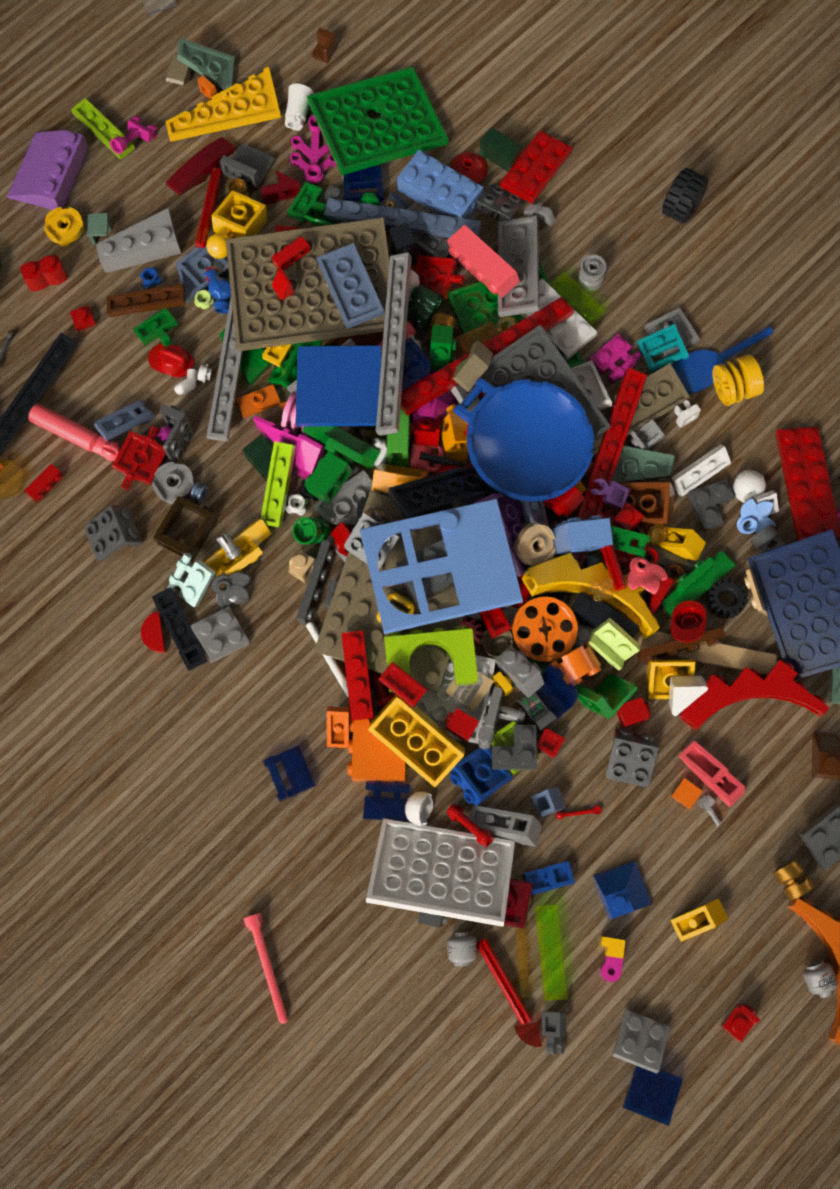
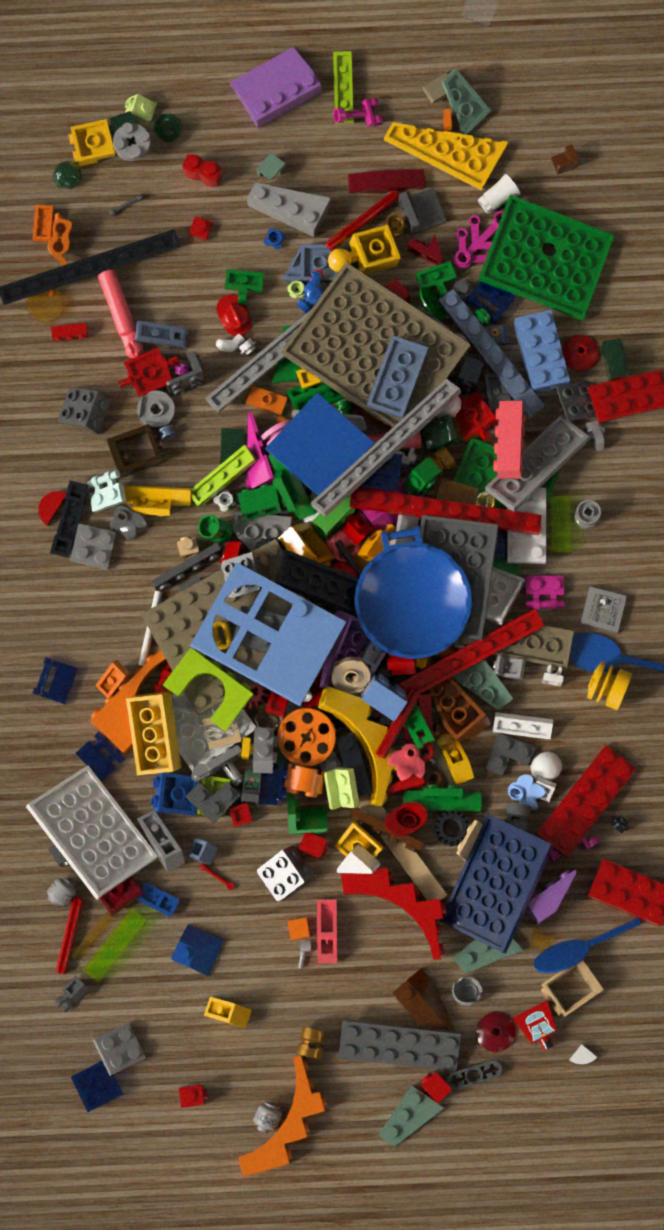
camera: 40 degrees right, 5 degrees up
yellow plate [44,207,85,247] -> none
reddish brown plate [107,284,185,317] -> none
light grey pin [216,532,241,560] -> none
red piece [271,236,311,270] -> none
red slope [272,268,294,300] -> none
red plate [341,631,374,721] -> none
red plate [378,662,427,708] -> none
white hair [405,791,433,826] -> none
red brick [444,708,480,743] -> none
red bar [446,803,494,848] -> none
dark tan slope [453,340,493,392] -> none
clear red tile [514,1022,542,1047] -> none
clear yellow piece [587,578,613,602] -> none
medium lavender plate [591,478,630,509] -> none
leg [599,936,625,982] -> none
red plate [614,503,645,531] -> none
teal plate [637,324,689,374] -> none

